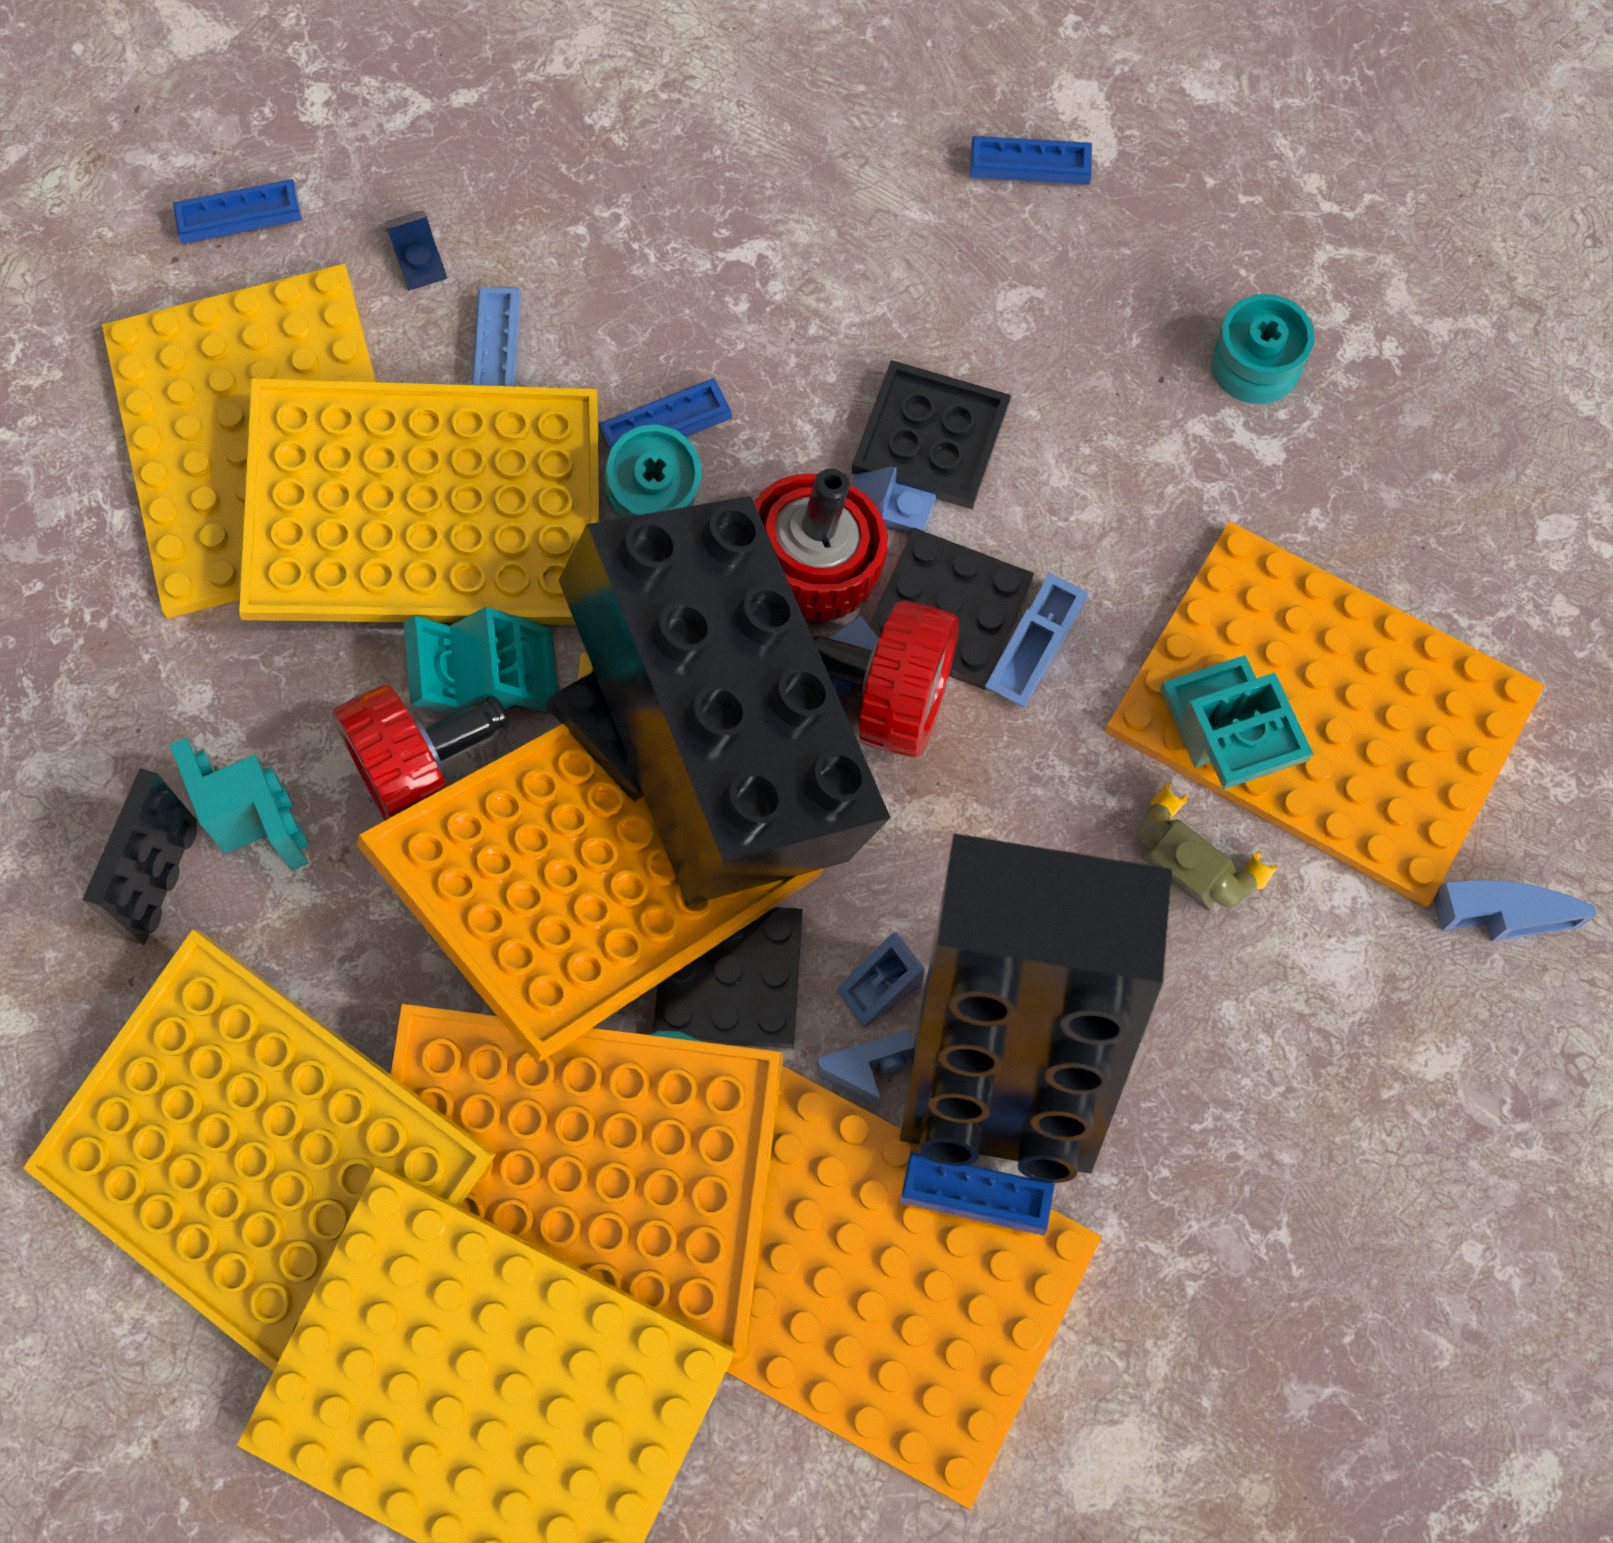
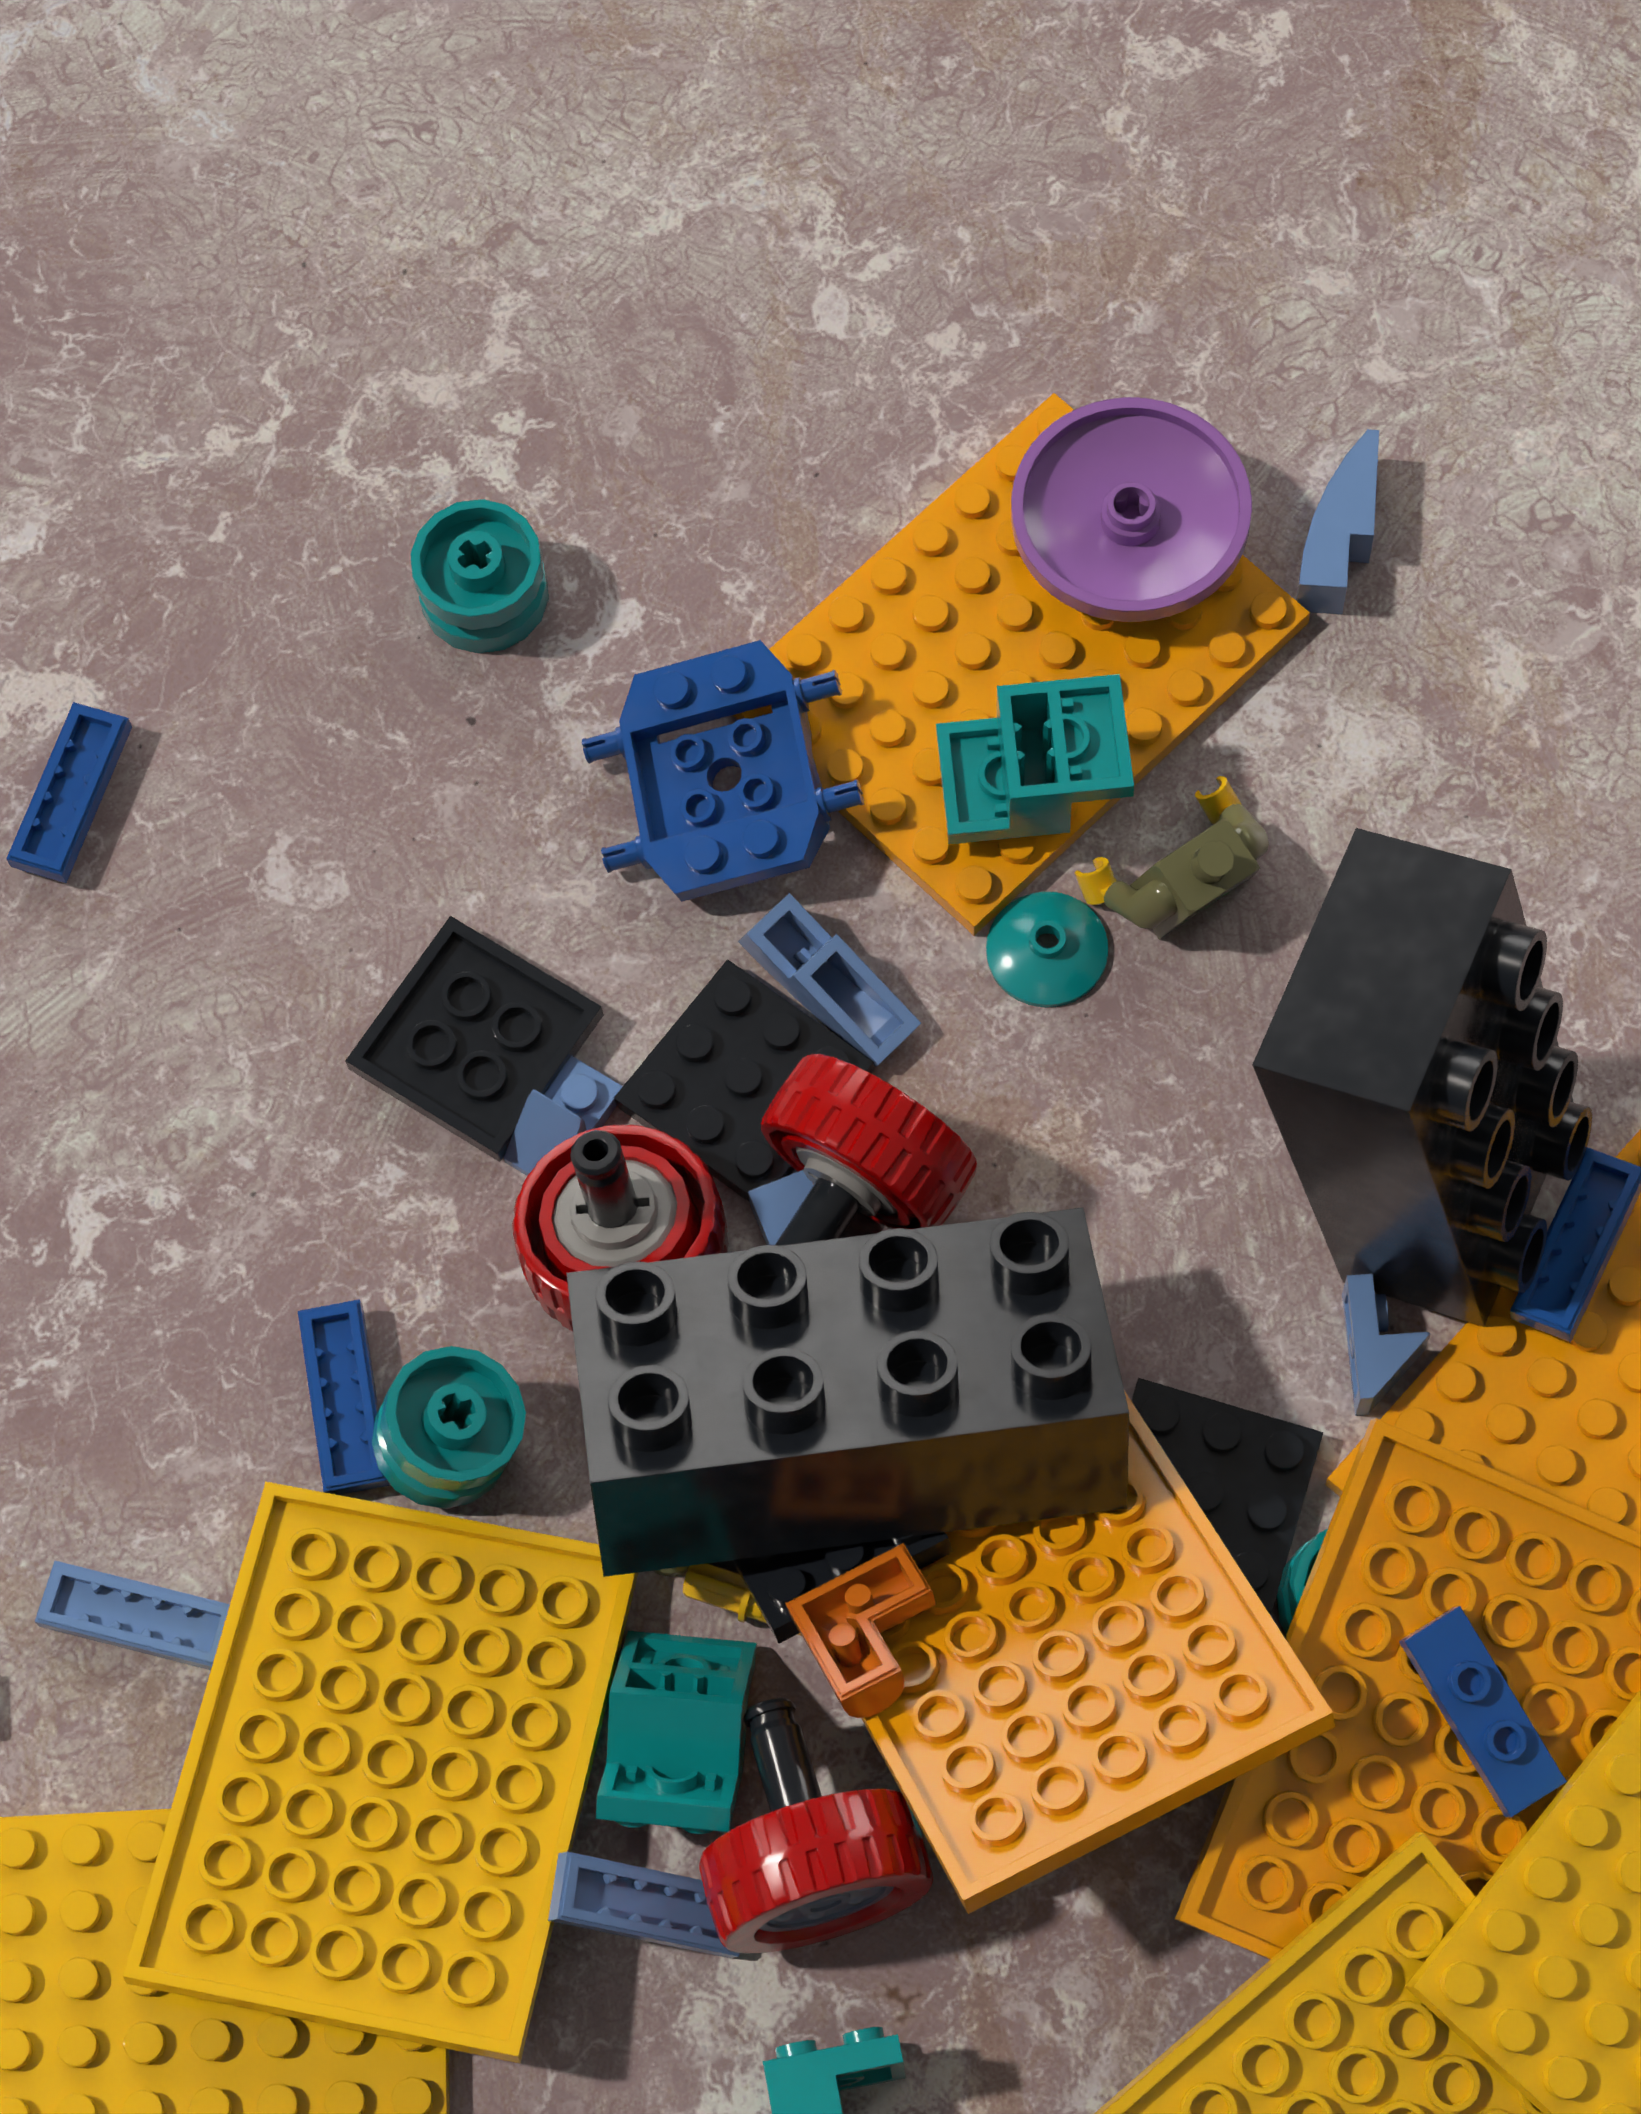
camera: 70 degrees left, 0 degrees up
medium blue slope [836,932,925,1026] -> none
none -> medium blue plate [548,1851,740,1958]
none -> blue piece [582,640,864,902]
none -> orange brick [785,1543,936,1718]
none -> teal dish [986,892,1108,1007]
none -> medium lavender dish [1011,397,1252,622]
none -> blue plate [1399,1606,1567,1817]

